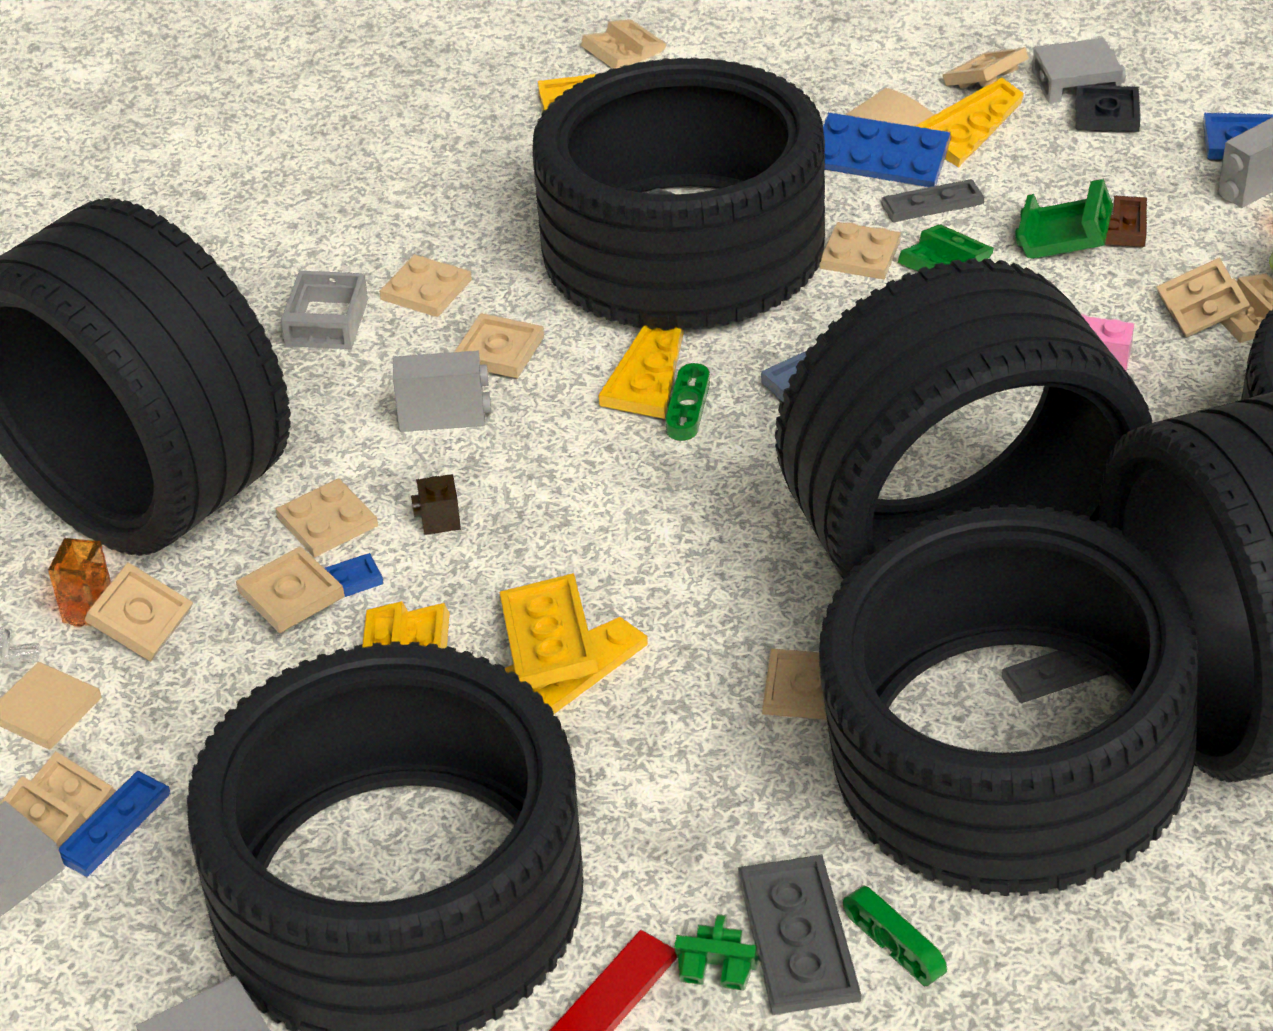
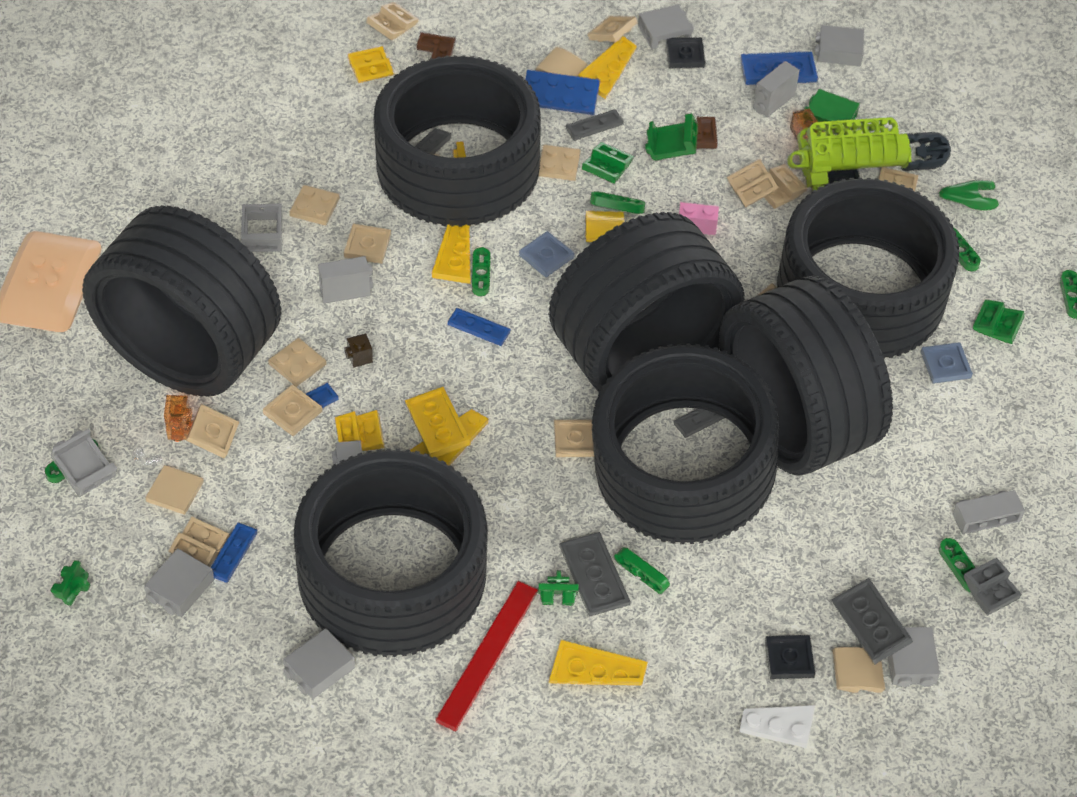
camera: 15 degrees left, 10 degrees up
none -> blue tile [448,308,511,347]

